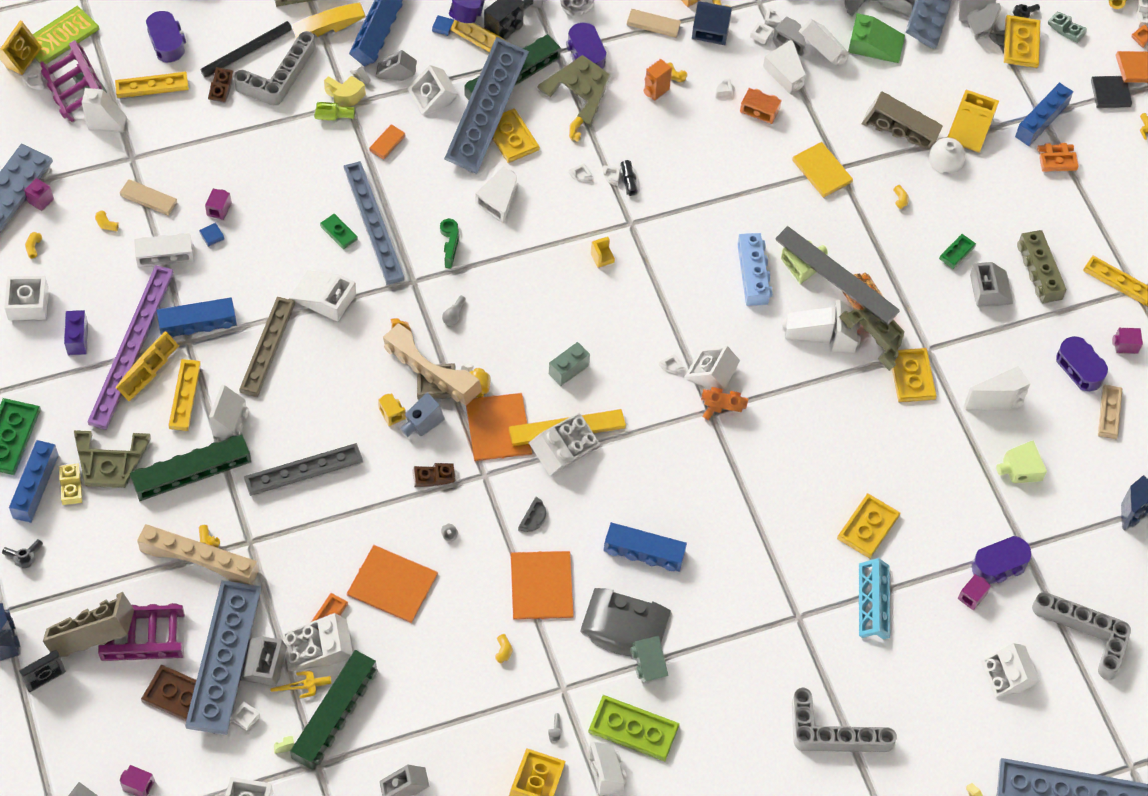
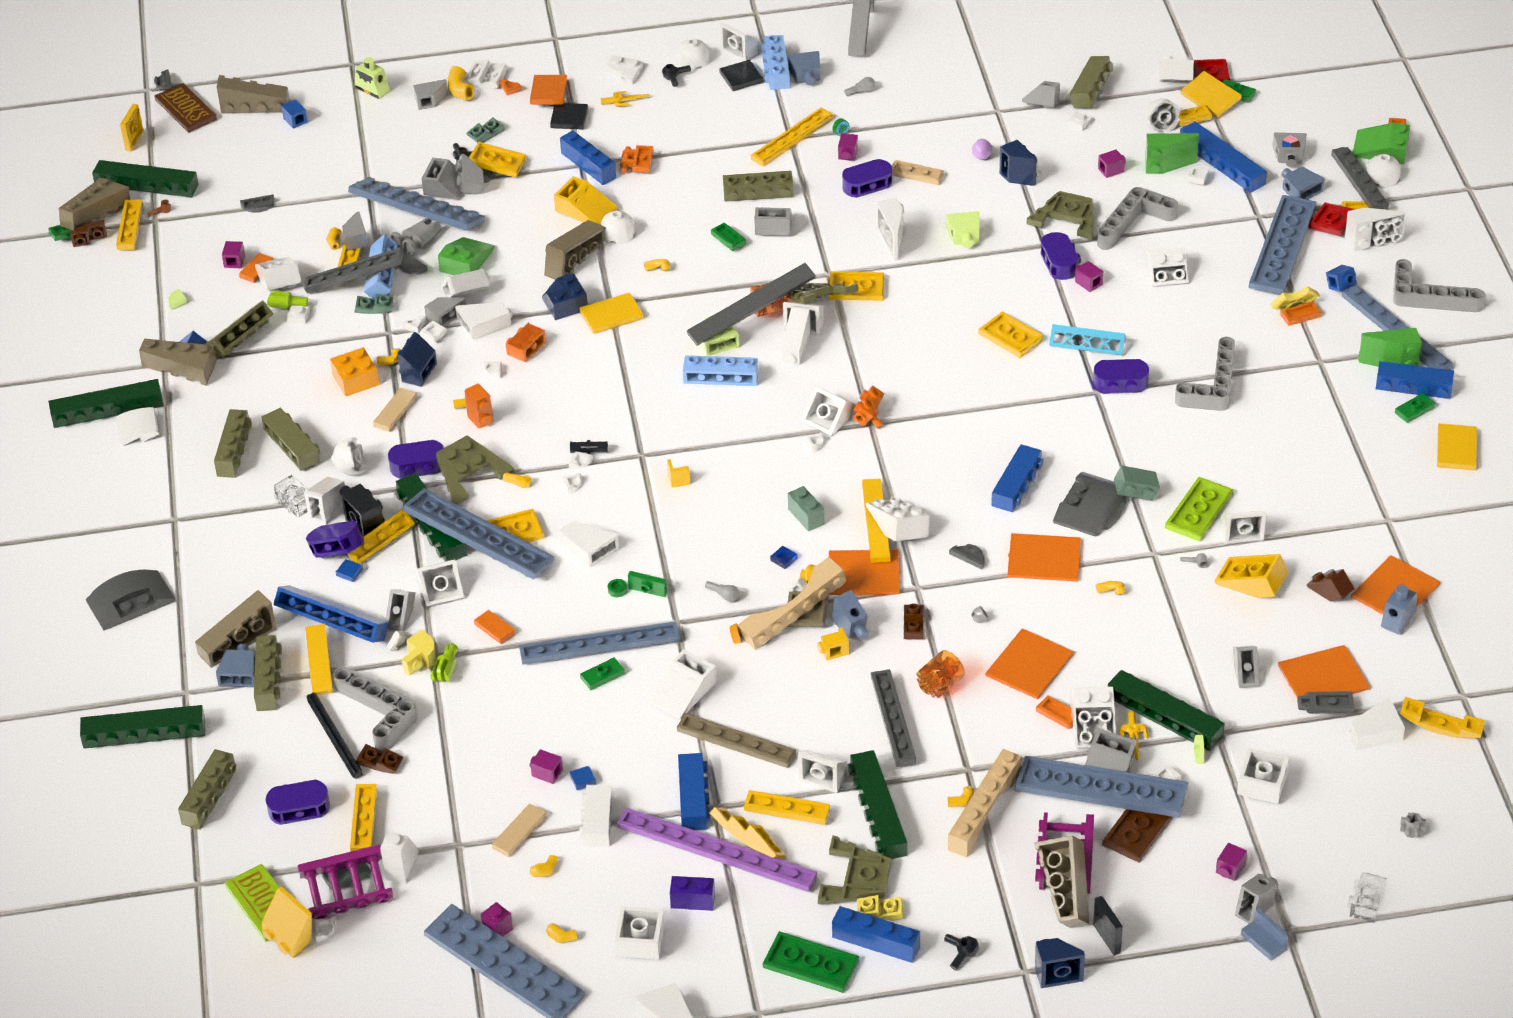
camera: 75 degrees left, 15 degrees down
none -> dark blue slope [542,273,588,320]
none -> clear blue tile [770,545,798,569]
none -> clear orange gear [916,650,965,698]
none -> olive wing [1026,191,1093,239]
none -> dark purple brick [1093,359,1149,394]

